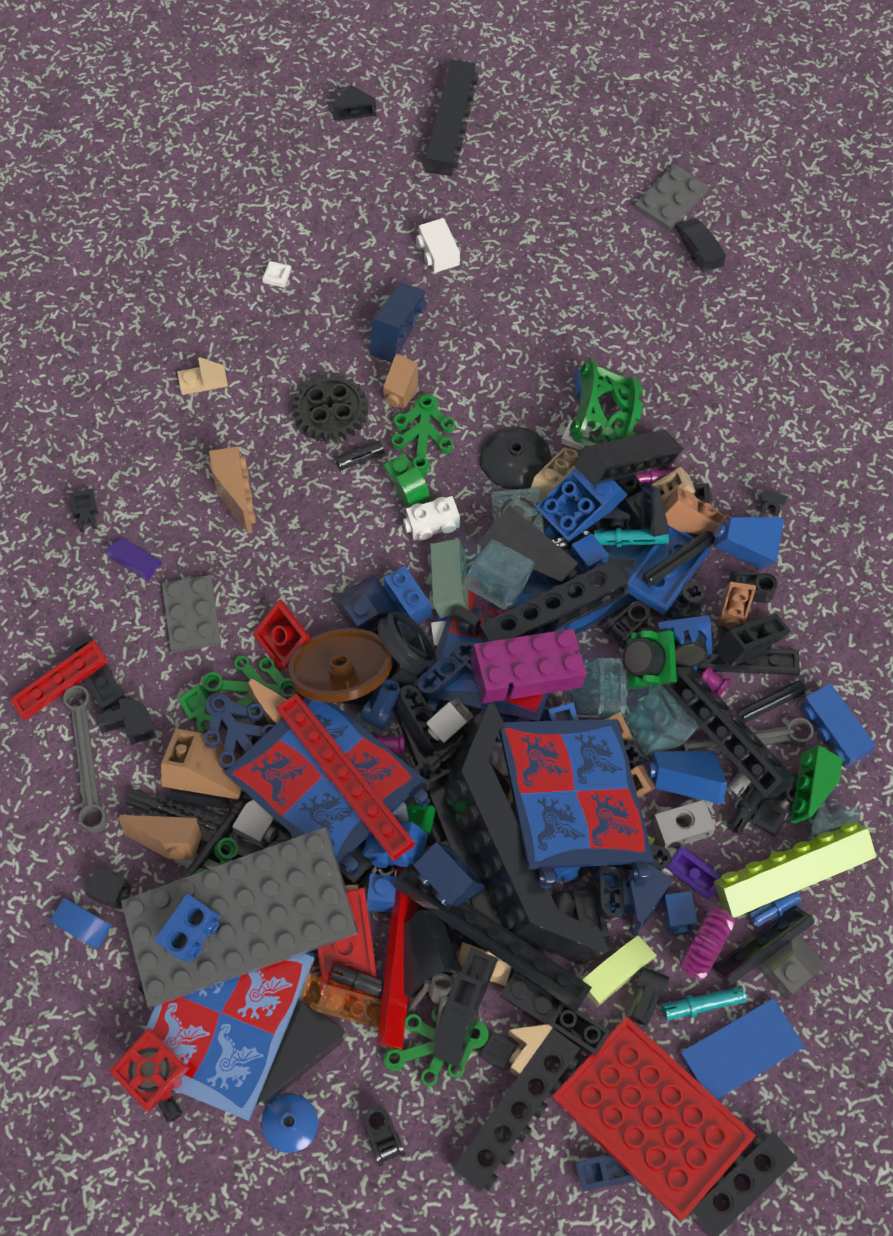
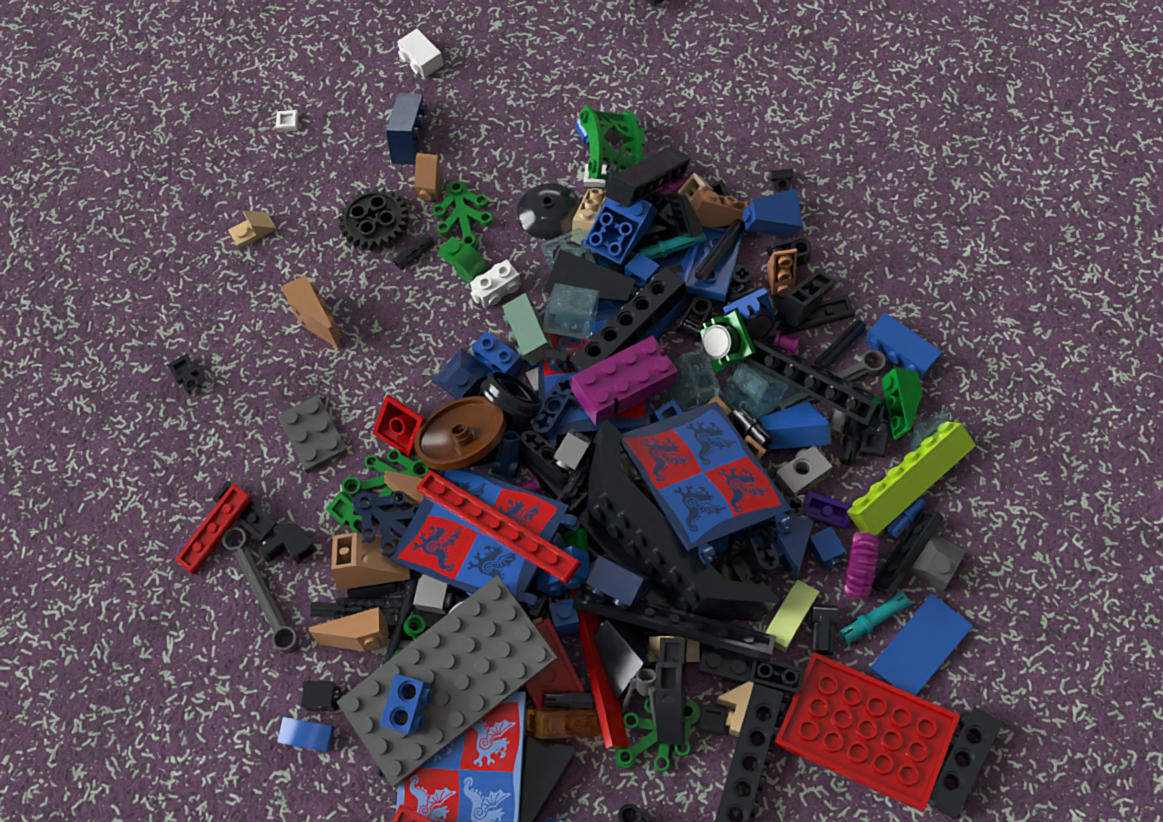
camera: 10 degrees left, 0 degrees up
dark purple slope [106,538,162,581] -> none
dark blue slope [575,1155,636,1192] -> none
none -> black pin [732,406,774,448]

